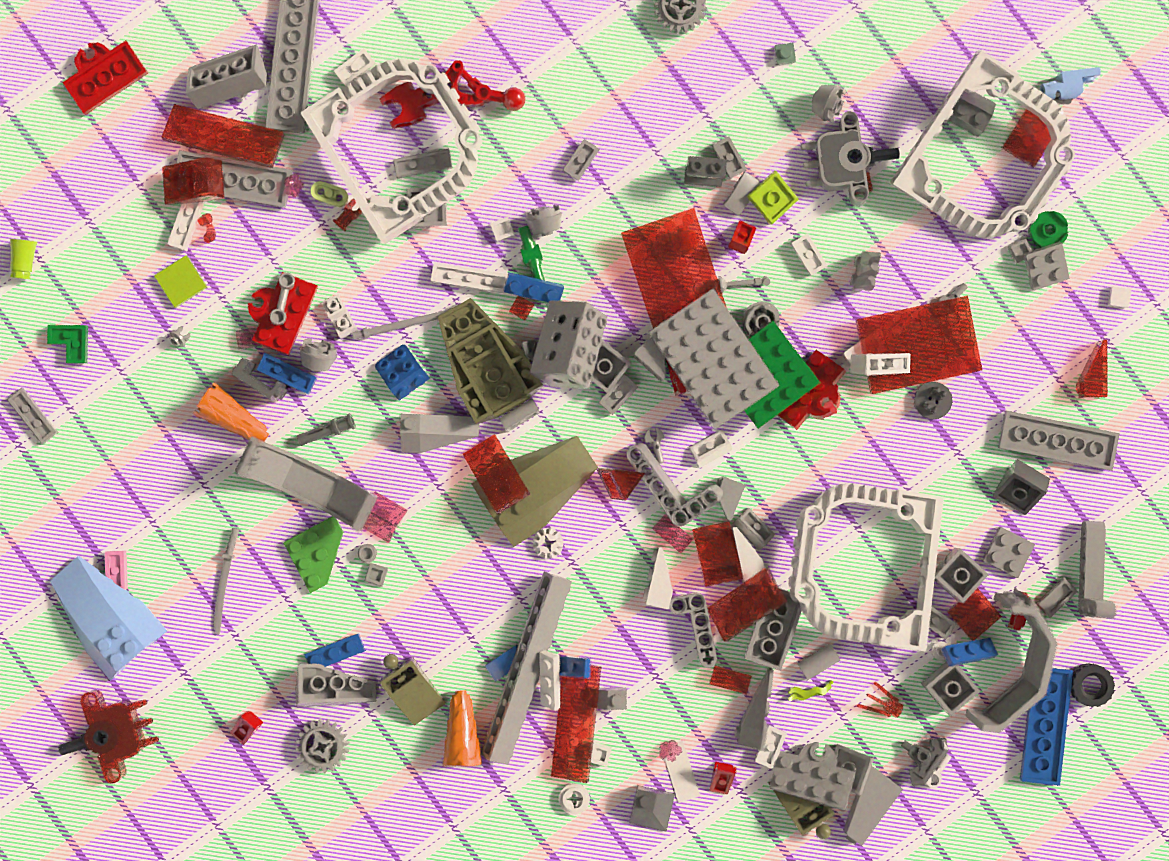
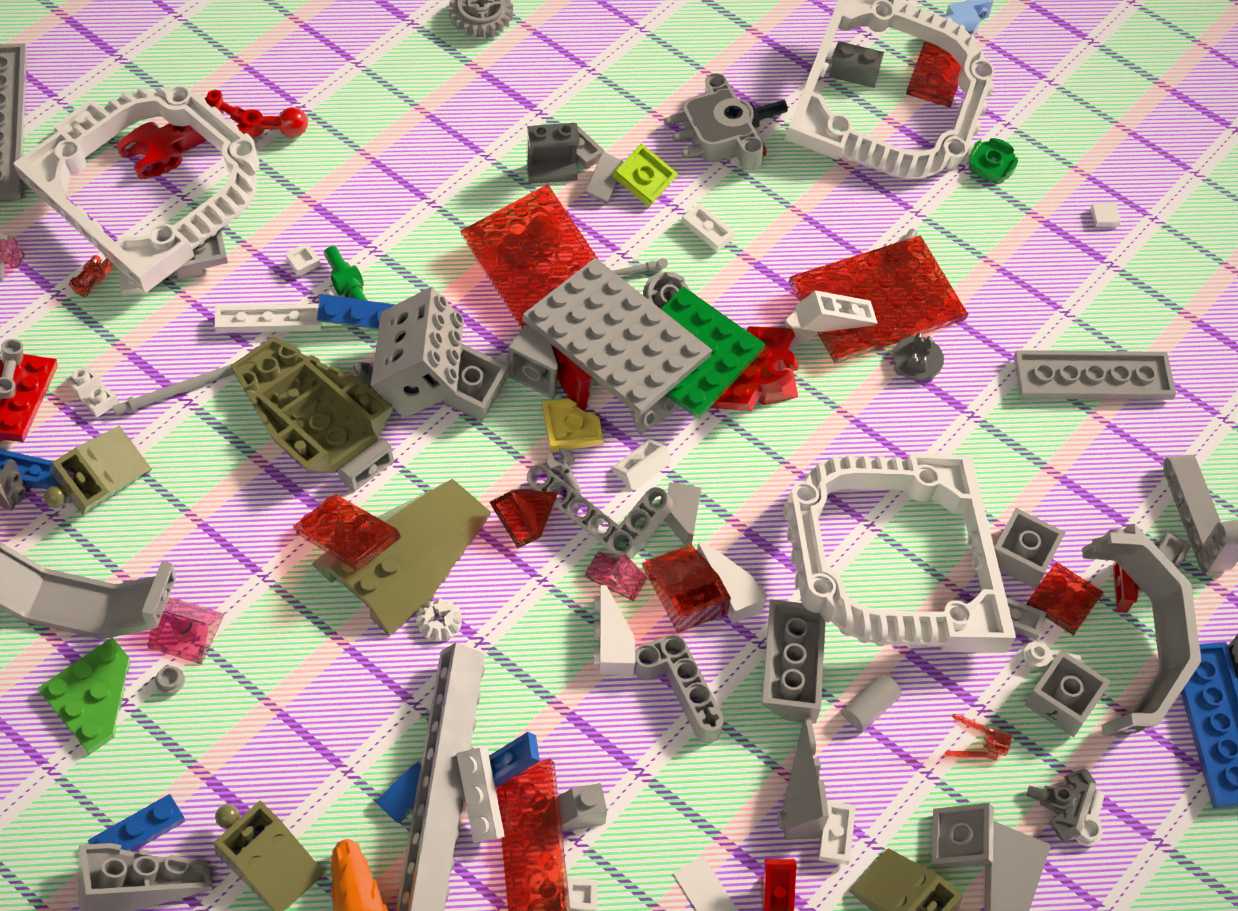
camera: 15 degrees left, 30 degrees down
dark grey pin [297,413,356,446] -> none
light grey cone [300,338,338,372] -> none
yellowish green plate [311,181,349,207] -> none
light grey tile [364,562,389,587] -> none
blue bracket [375,344,430,401] -> none
light grey tile [393,148,453,179] -> none
light grey wedge [400,413,479,453] -> none
clear red plate [509,296,535,322] -> none
light grey cone [525,205,562,236] -> none
light grey plate [563,139,600,182] -> none
light grey plate [599,374,638,415] -> none
clear pink plant [659,740,682,762] -> none
clear red plate [707,568,787,642] -> none
clear red plate [709,665,752,695] -> none
red slope [728,220,757,254] -> none
light grey slope [733,507,776,550] -> none
light grey plate [769,742,856,811] -> none
sand green plate [774,42,796,65] -> none
lime hair [788,680,834,701] -> none
light grey cone [812,85,846,123] -> none
light grey plate [850,251,881,293] -> none
blue plate [941,637,999,667] -> none
light grey plate [982,527,1035,578] -> none
dark grey slope [993,459,1050,516] -> none
light grey tile [1007,238,1032,264] -> none
light grey plate [1023,242,1070,291] -> none
clear red slope [1076,340,1108,398] -> none
none -> slope [44,425,152,516]
none -> light yellow plate [542,398,604,452]

